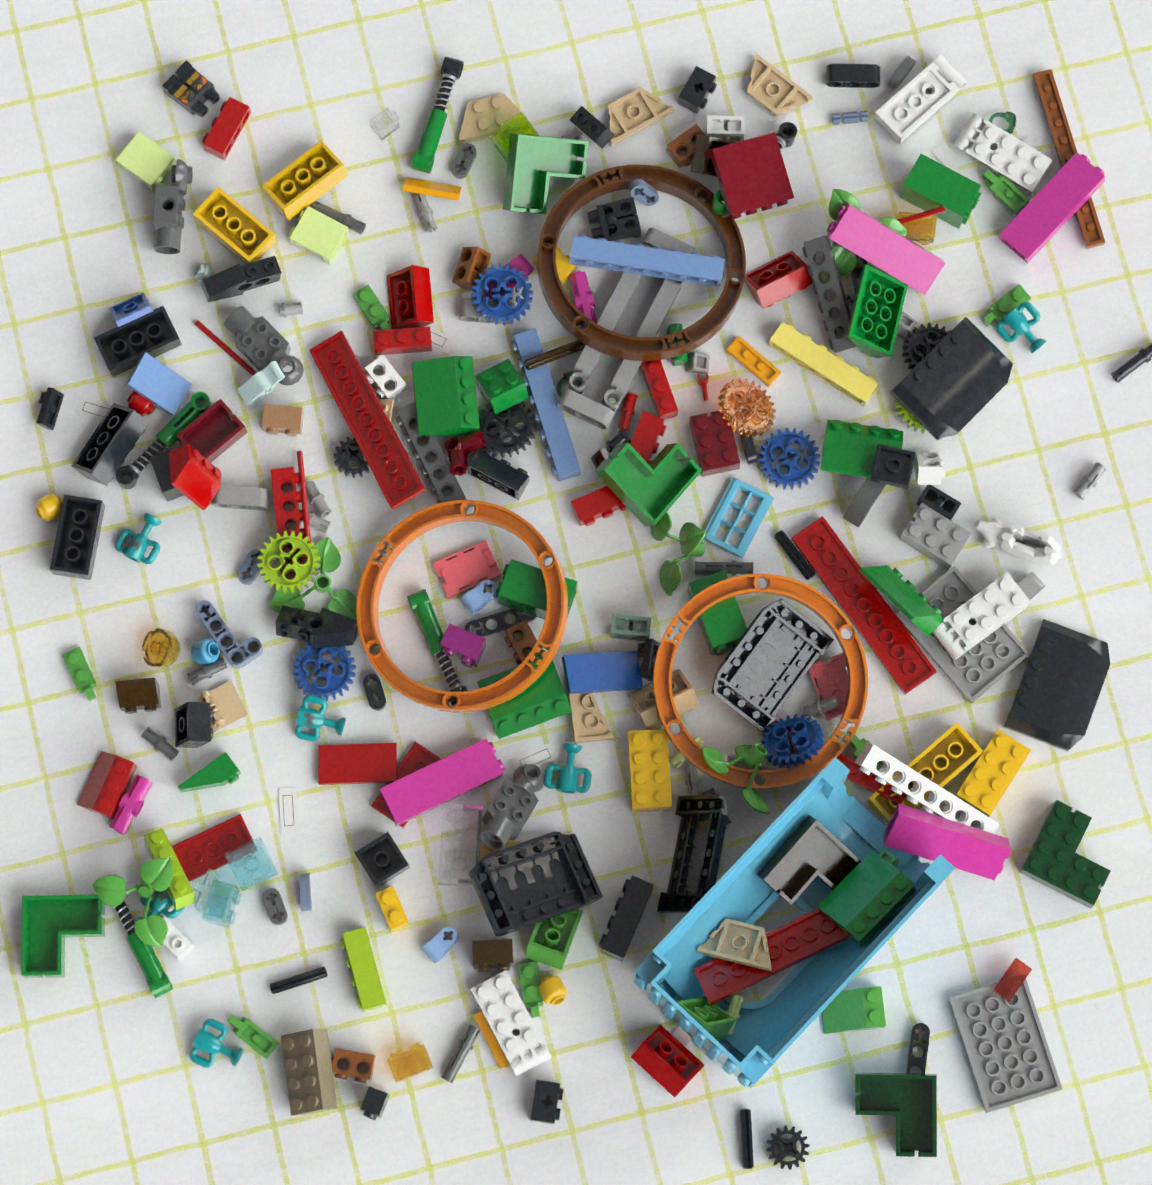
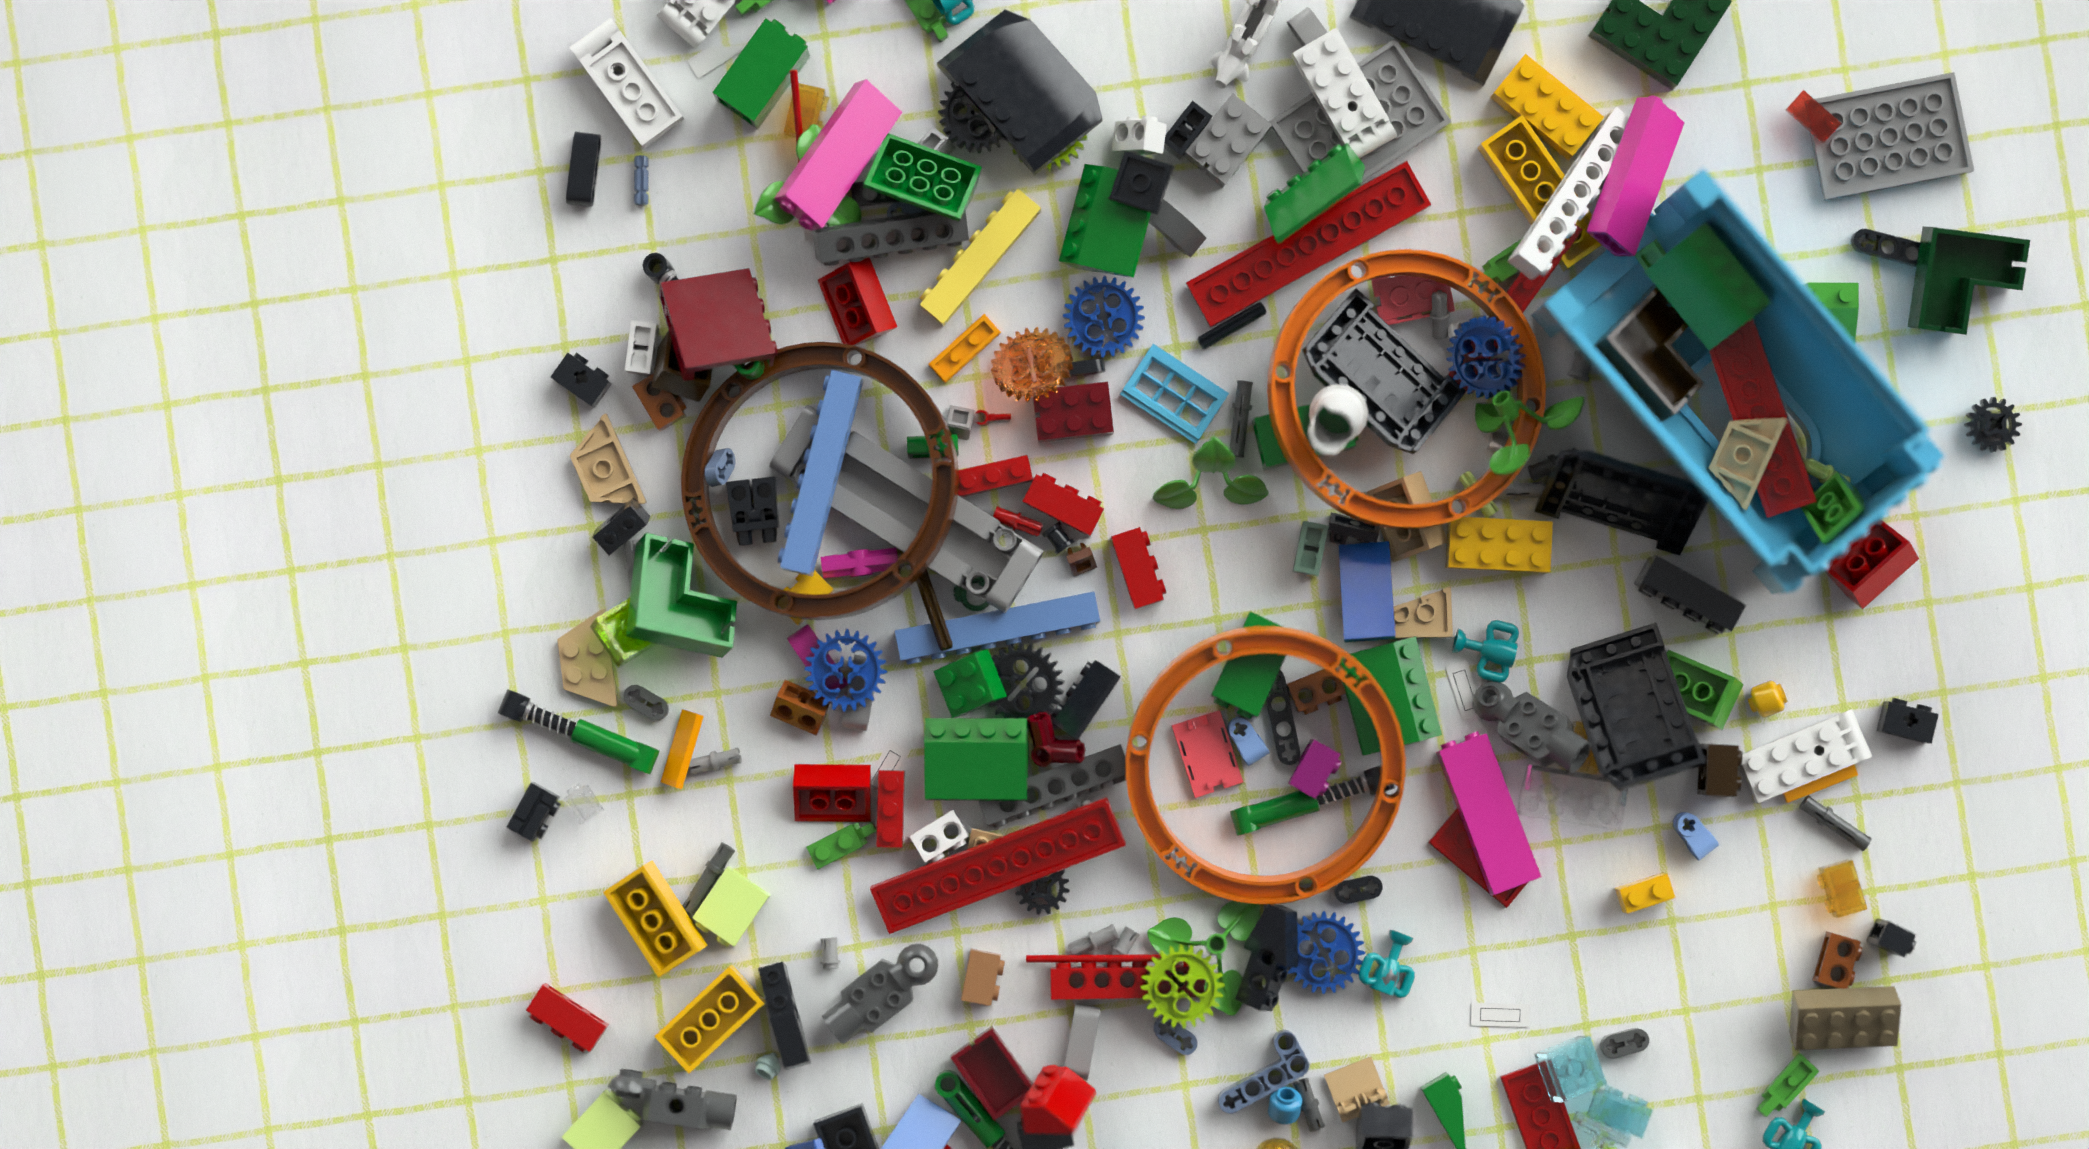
camera: 85 degrees left, 10 degrees up
black hips [162,60,220,117] -> none
red axle [195,320,257,376] -> none
light aqua piece [237,361,285,405] -> none
black axle [270,967,328,994] -> none
sand blue beam [299,873,312,911] -> none
red tile [318,743,397,785] -> none
lime brick [340,927,387,1012] -> none
black brick [354,832,410,889] -> none
bright green hinge [518,961,543,1018] -> none
green piece [594,443,702,526] -> none
black axle [740,1109,754,1169] -> none
tan wing [747,54,813,116] -> none
white sticker [800,422,827,442] -> none
dark grey beam [888,56,916,89] -> none
none -> black brick [506,782,561,842]
none -> white piece [1309,384,1368,455]

